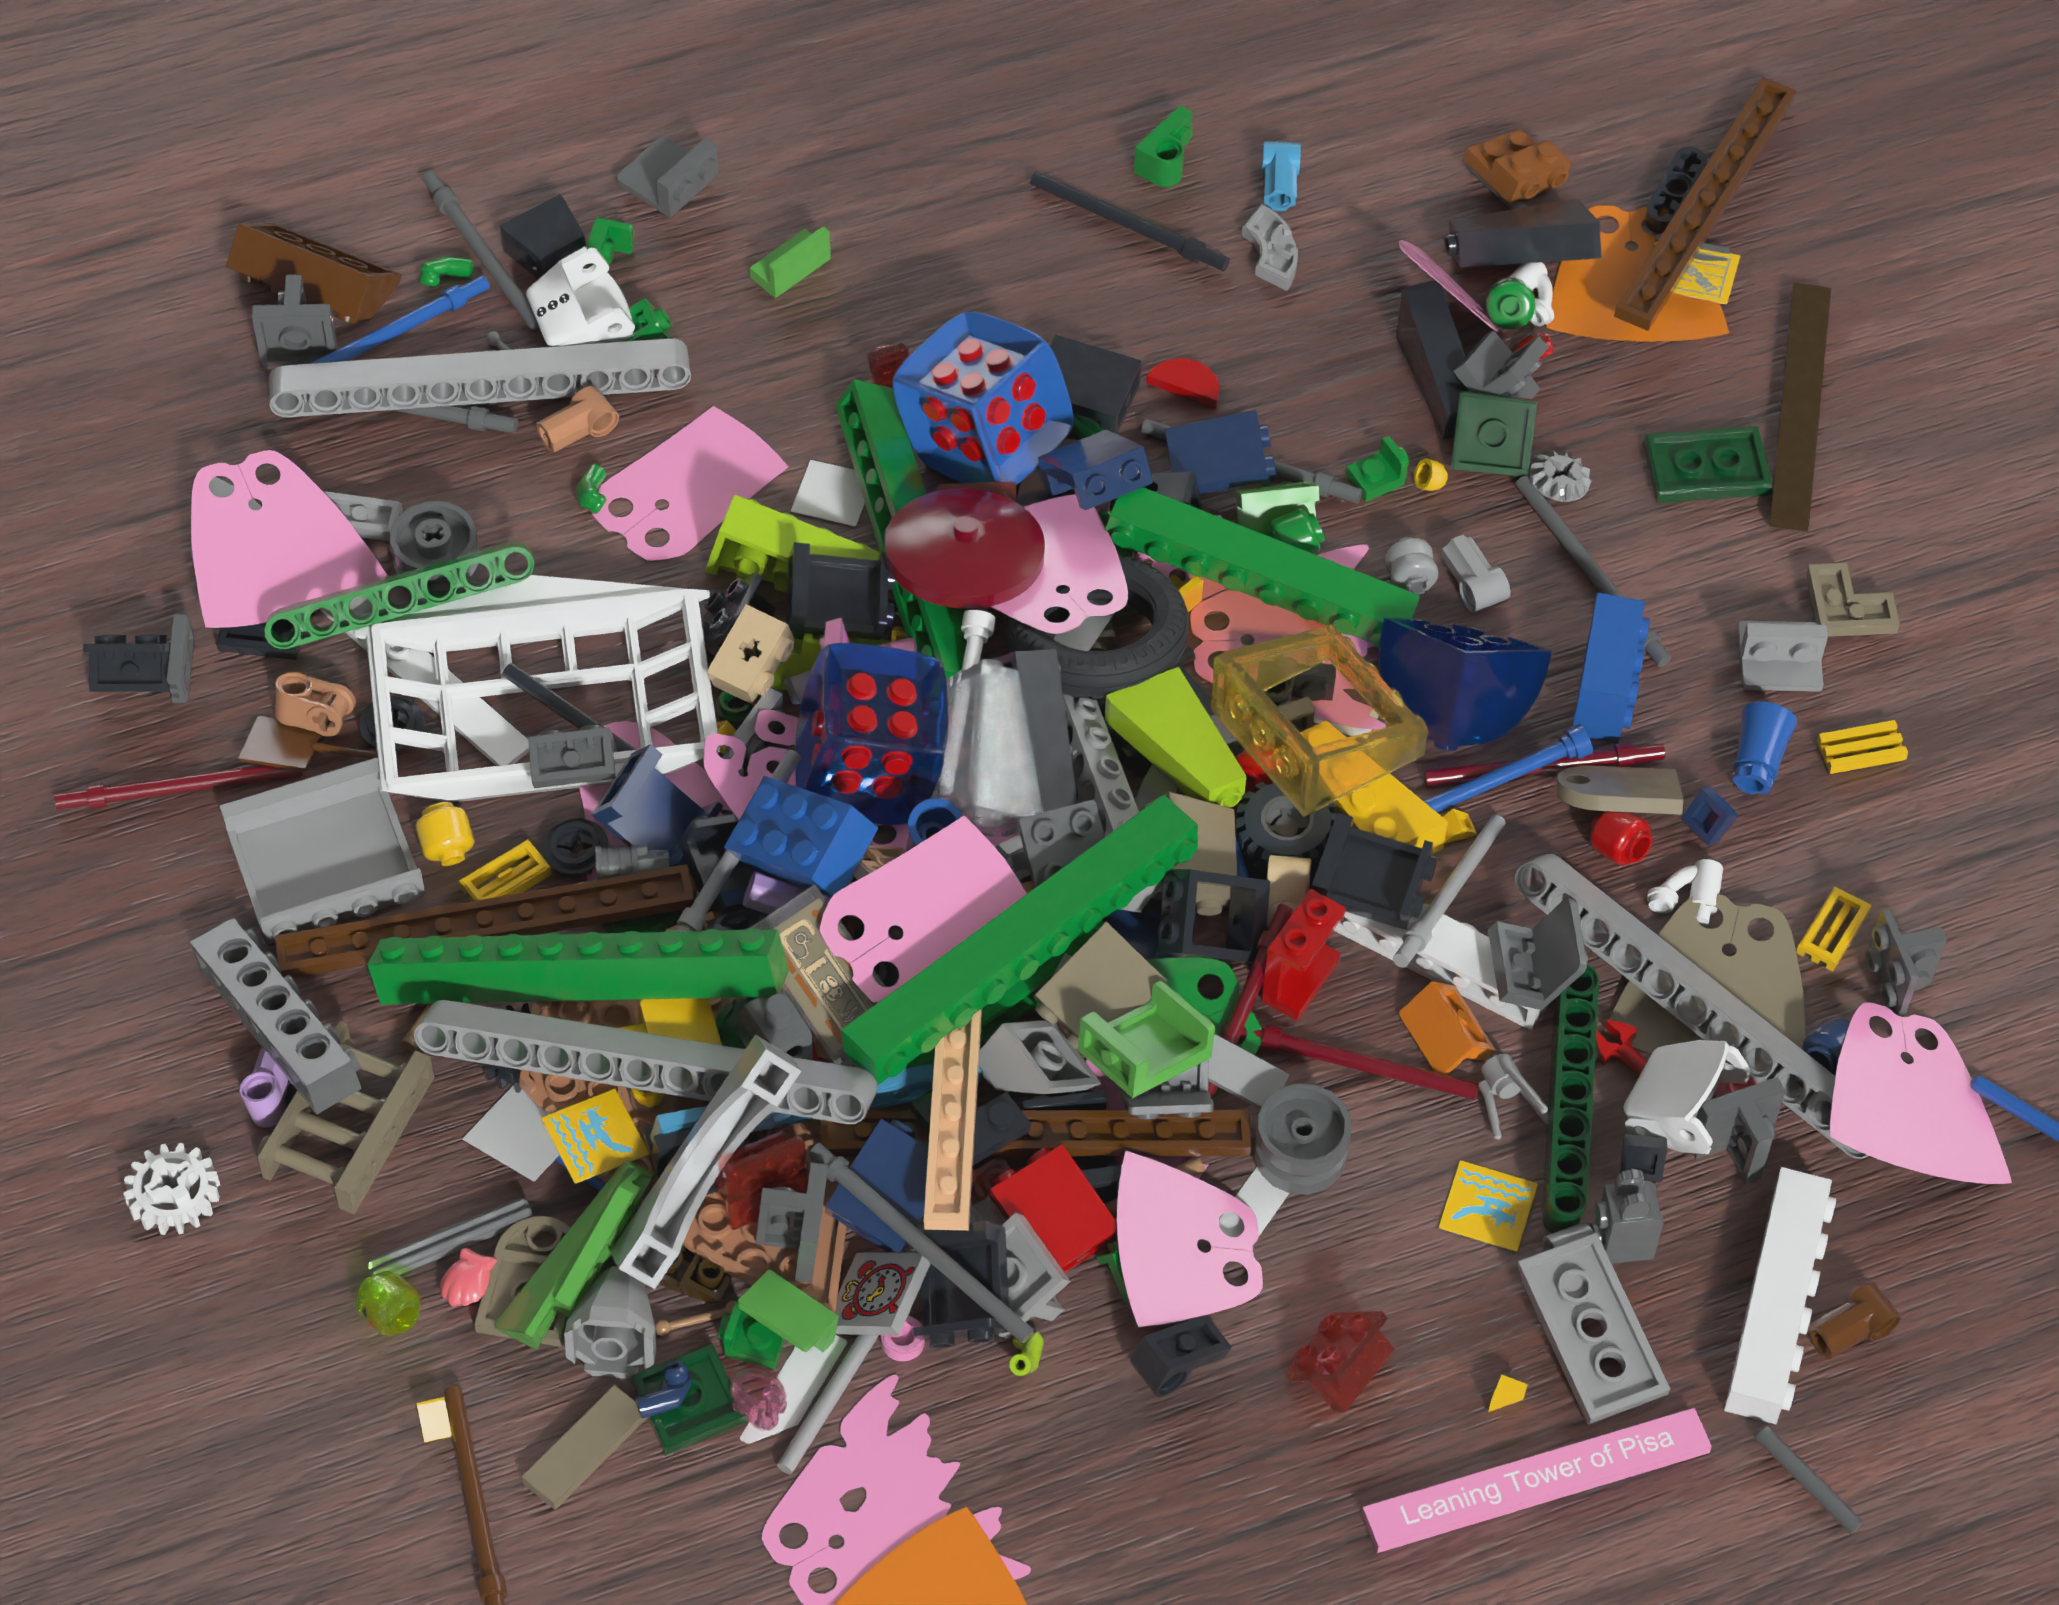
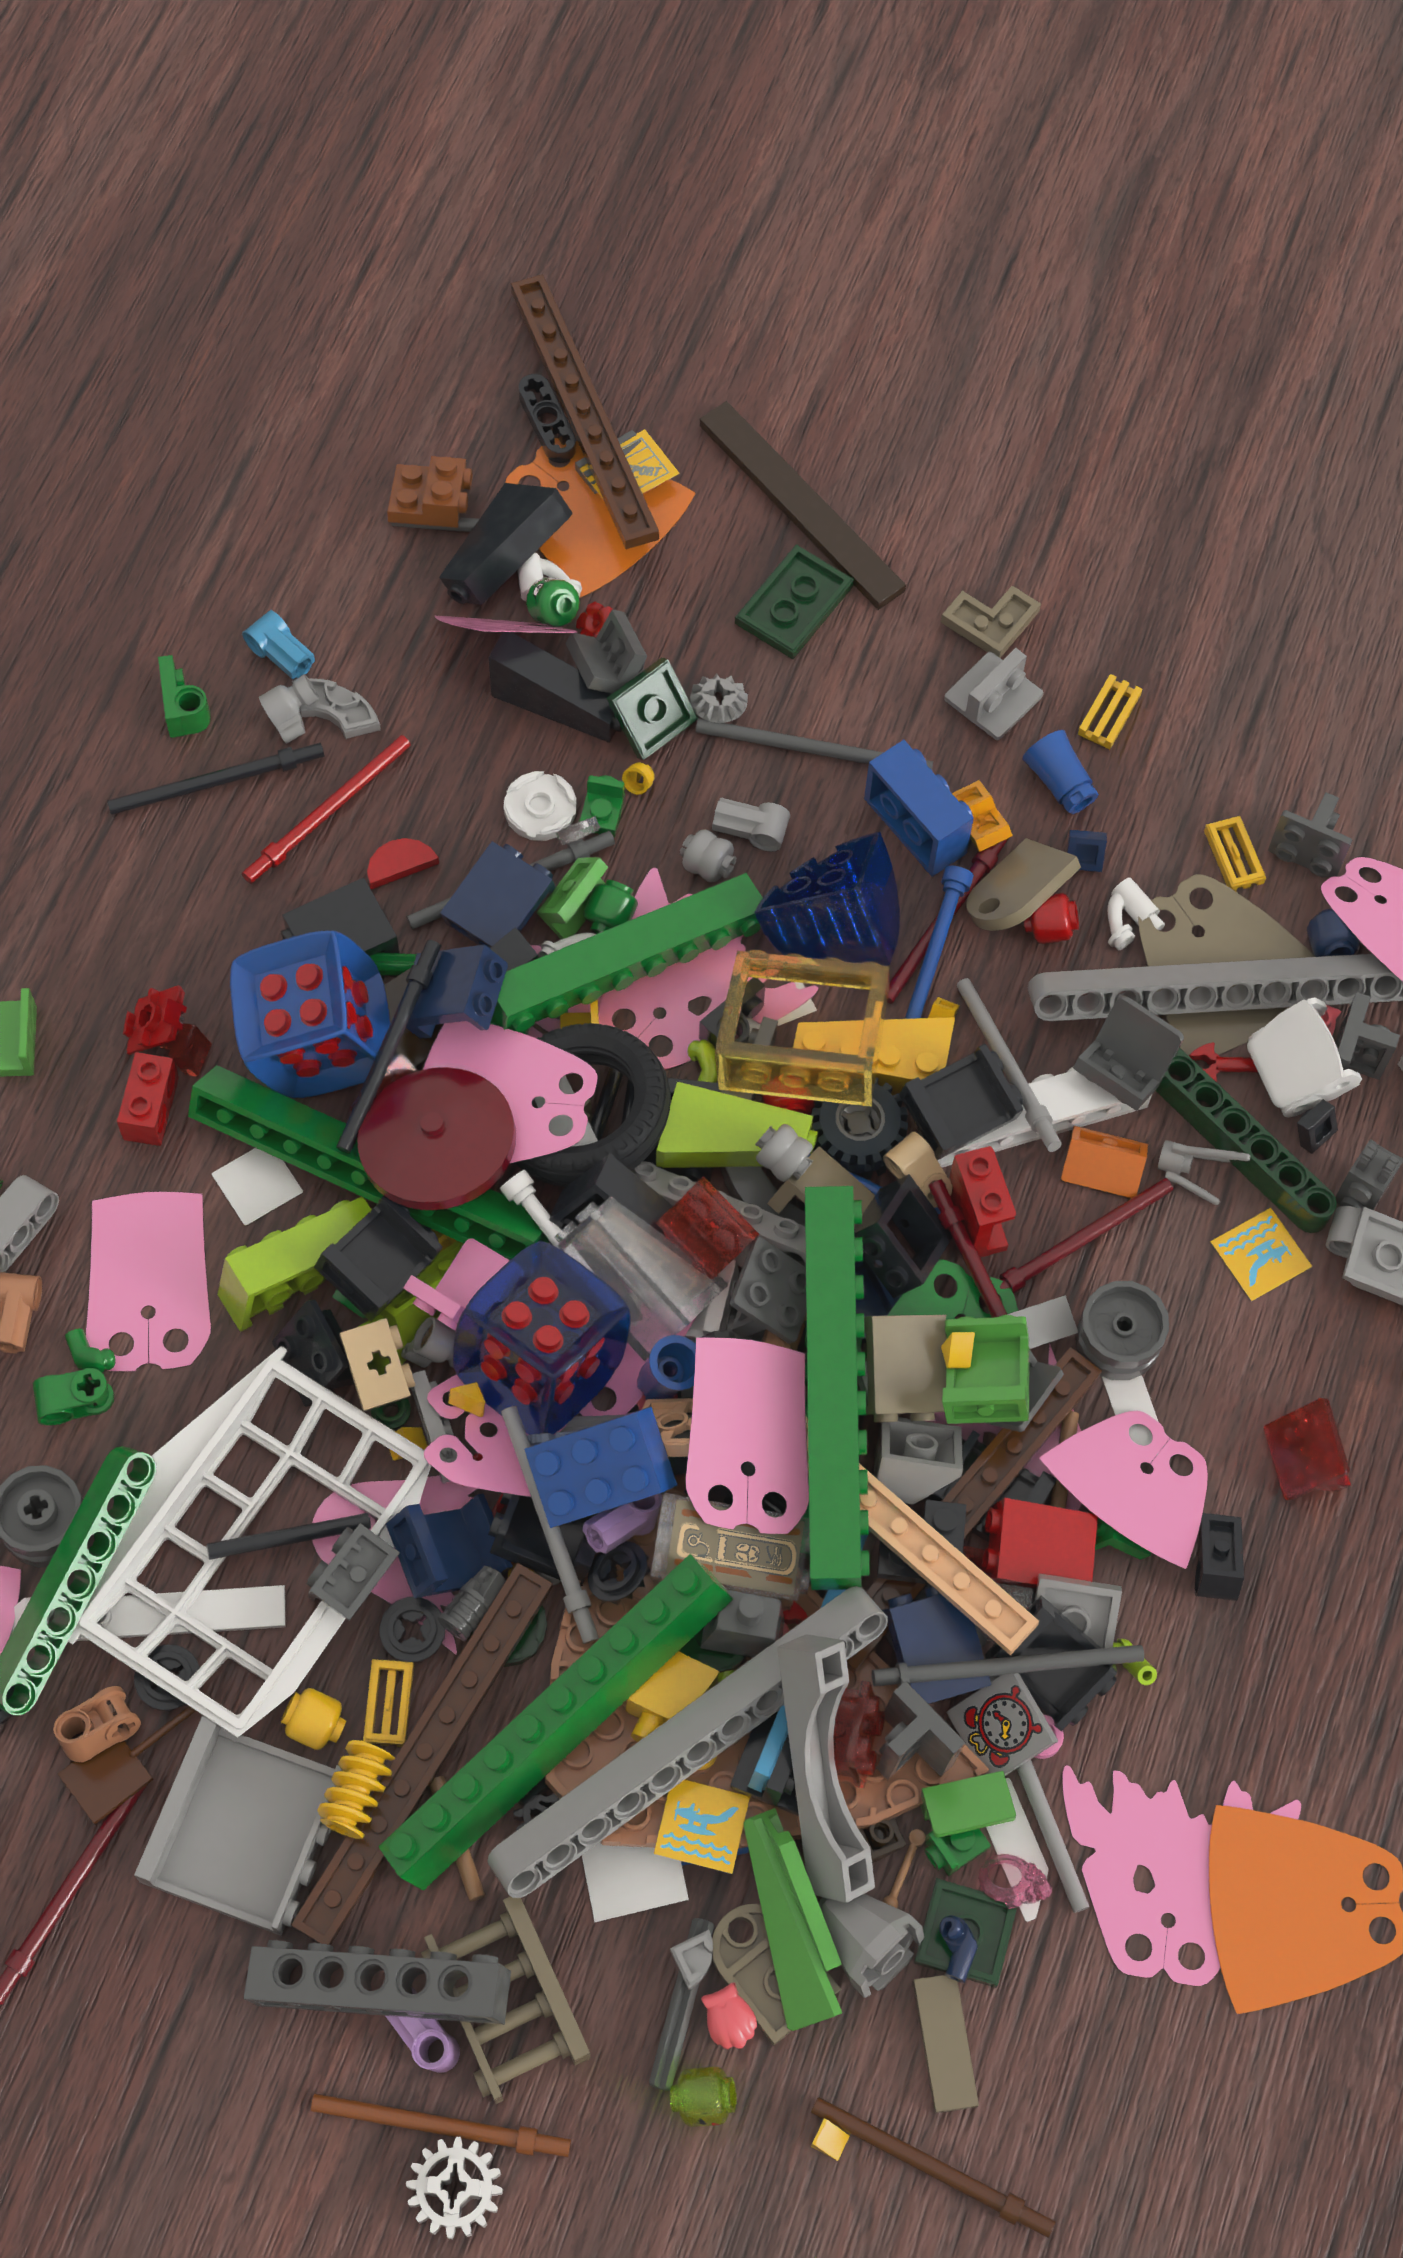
camera: 50 degrees left, 10 degrees up
none -> green piece [33,1368,115,1425]
none -> red brick [117,1052,179,1146]
none -> red piece [123,985,187,1055]
none -> red bar [242,735,411,884]
none -> light grey piece [259,674,320,744]
none -> dark orange bar [311,2093,571,2157]
none -> yellow piece [317,1740,395,1839]
none -> black bar [336,940,441,1154]
none -> yellow piece [448,1382,485,1417]
none -> white tile [504,771,577,841]
none -> clear tile [556,816,600,845]
none -> clear red bracket [656,1176,759,1280]
none -> light grey tile [670,1930,713,1990]
none -> light grey piece [755,1124,814,1182]
none -> yellow piece [941,1332,975,1368]
none -> light orange slope [952,780,1013,852]

